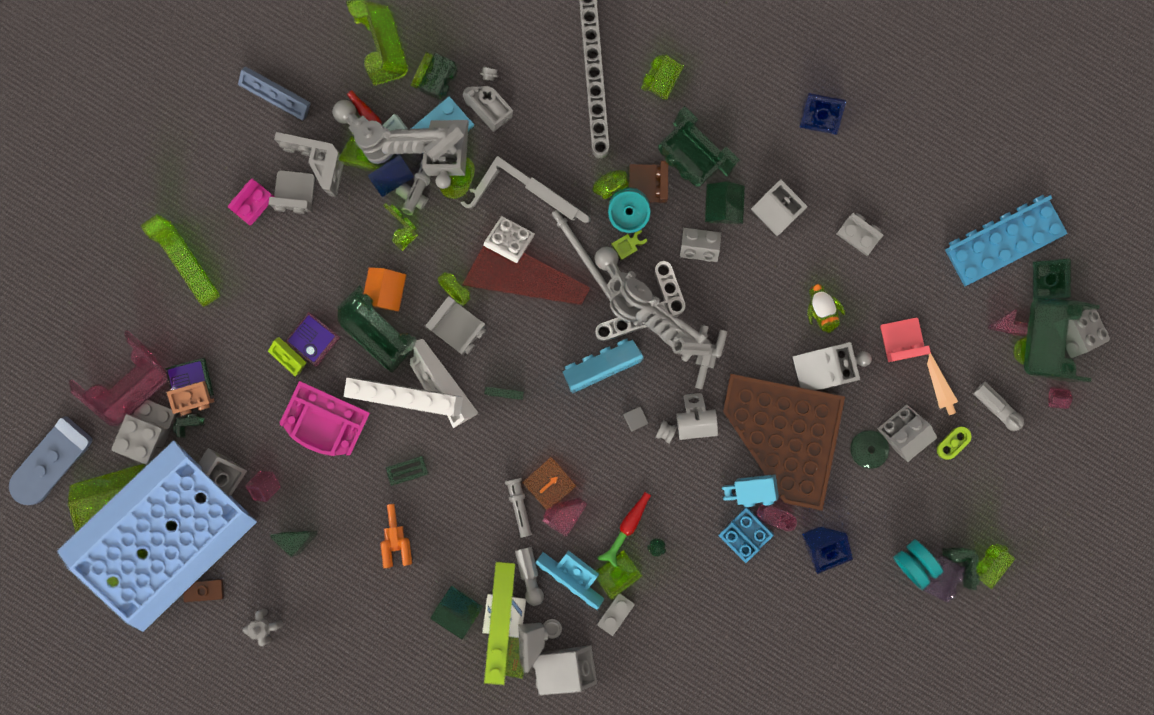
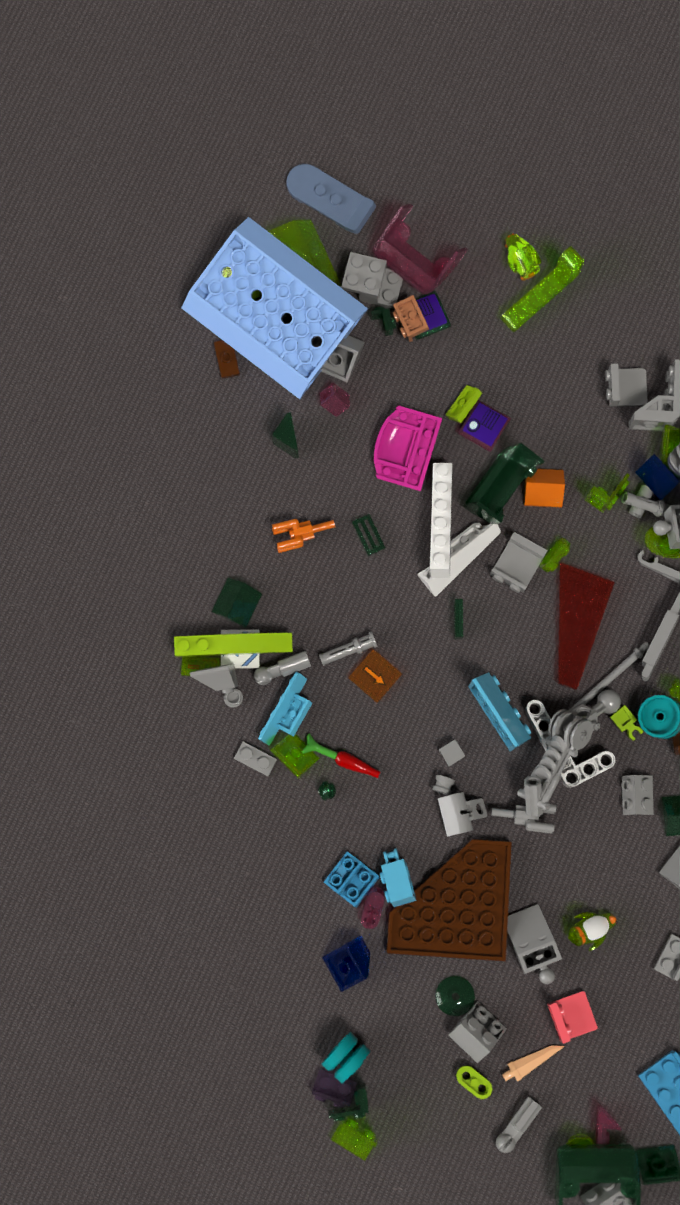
camera: 75 degrees right, 5 degrees down
dark pink bracket [228,178,274,226] -> none
light grey plant [243,608,283,646] -> none
white tile [483,216,535,263] -> none
light grey slope [533,645,597,695] -> none
clear pink slope [543,498,587,537] -> none
clear pink slope [1048,388,1073,409] -> none
none -> clear neon green animal [505,233,541,281]

